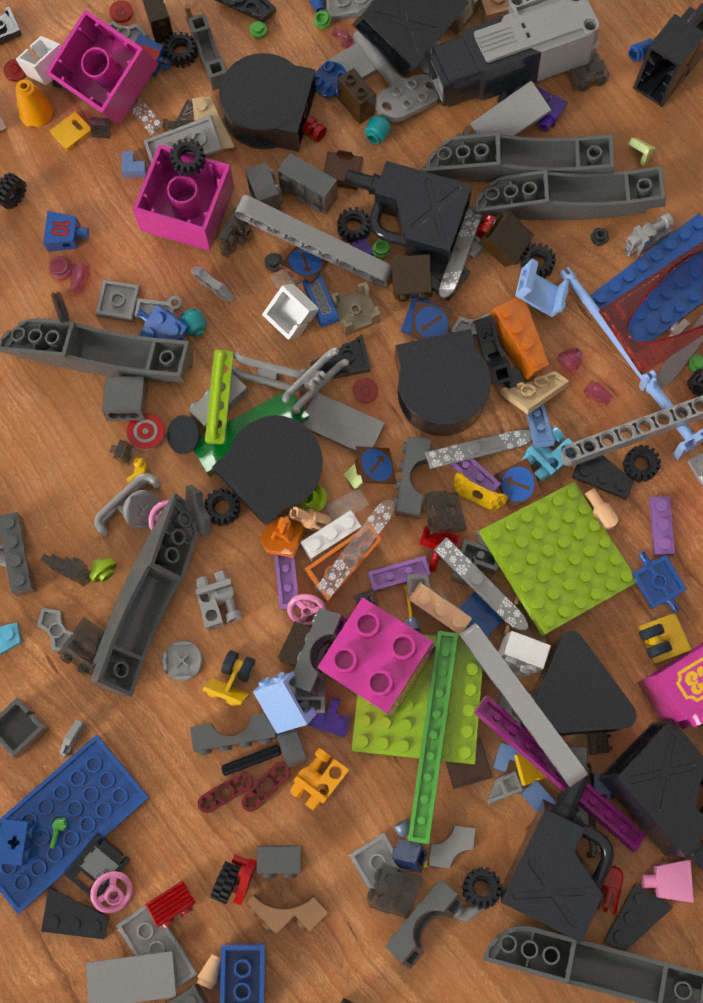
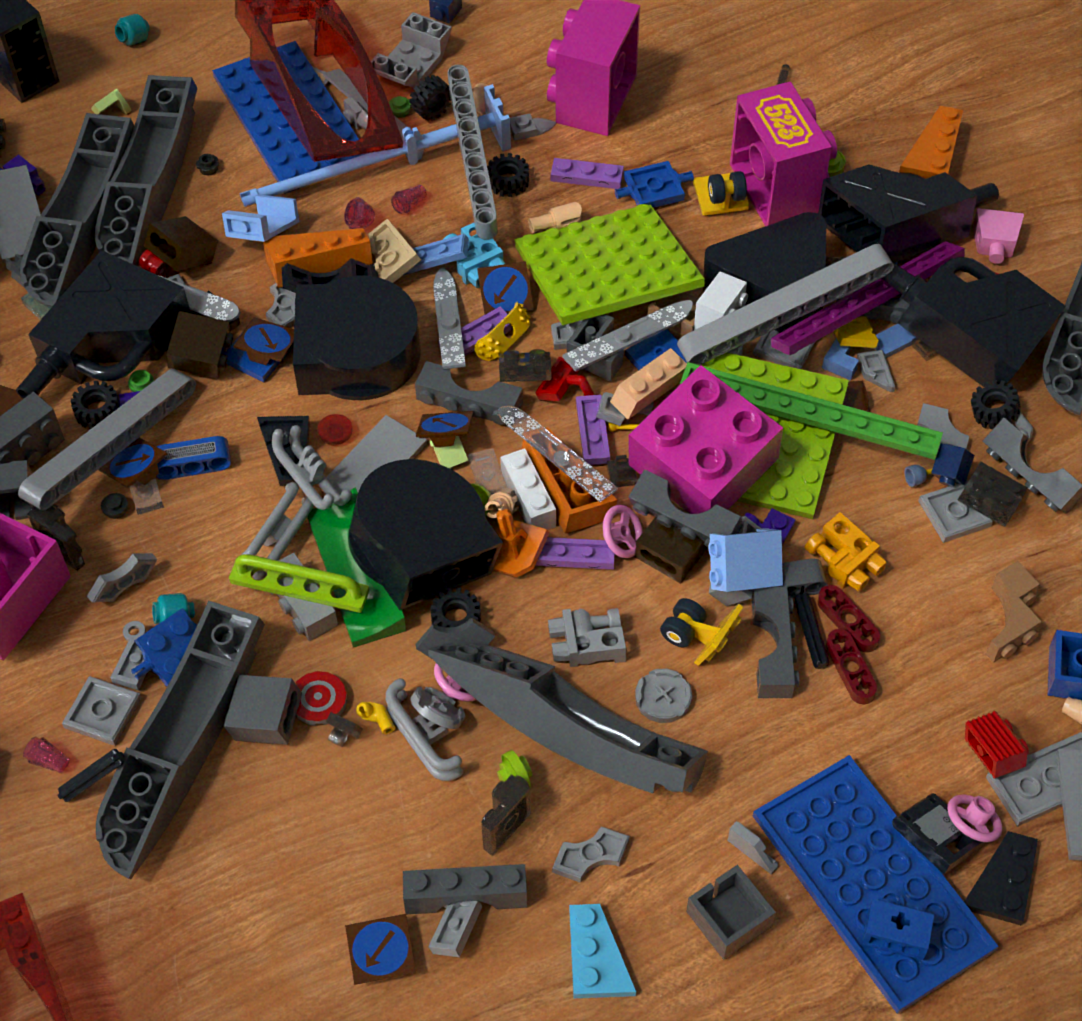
camera: 80 degrees left, 20 degrees down
clear pink cone [48,256,74,280] -> none
bright green hand [50,818,67,848] -> none
clear smoke plate [58,617,104,676] -> none
black piece [167,415,200,454] -> none
black tyre [210,861,241,904] -> none
red plate [232,854,257,905] -> none
dark grey piece [257,845,302,878] -> none
white piece [262,284,319,340] -> none
dark tan panel [331,281,381,336] -> none
black tyre [520,243,556,279] -> none
black wing [571,445,634,500] -> none
black wing [604,883,673,951] -> none
light grey hips [623,213,674,257] -> none

